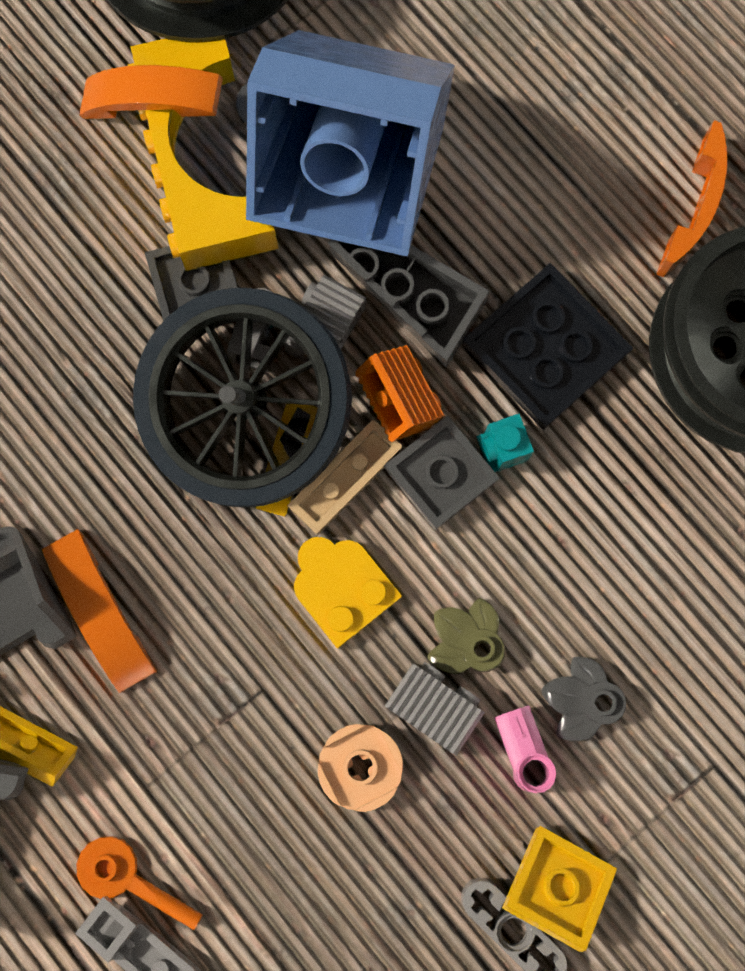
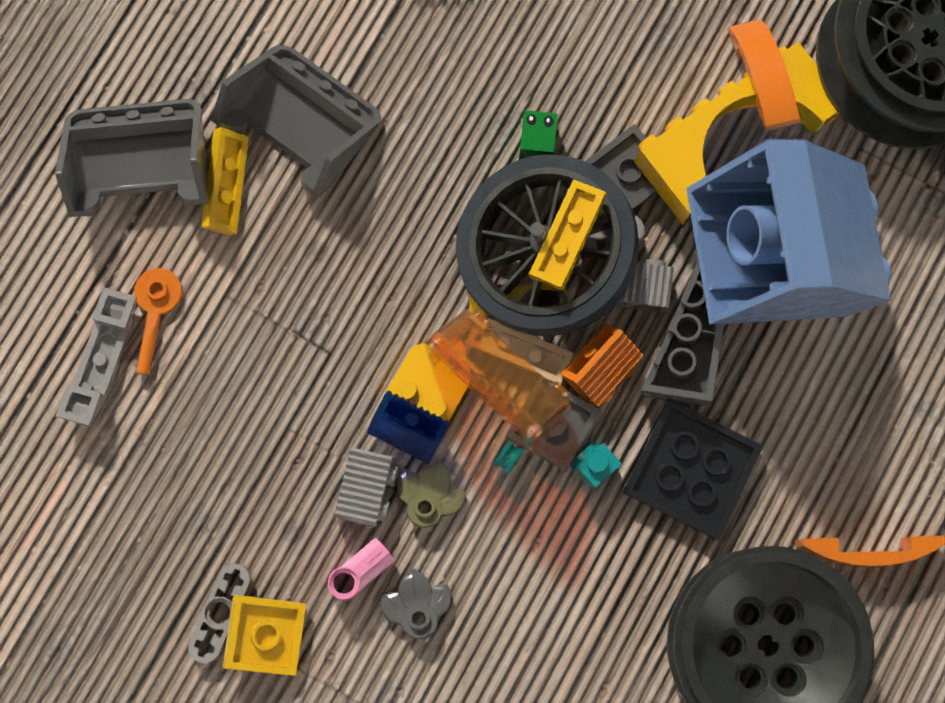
camera: 70 degrees right, 0 degrees up
orange slope [42,529,157,693] -> none
light nougat plate [318,724,403,812] -> none
none -> clear blue brick [366,391,449,464]
none -> clear orange windscreen [424,310,571,455]
none -> teal bush [493,440,524,475]
none -> green brick [519,110,558,159]
none -> yellow plate [529,179,607,291]

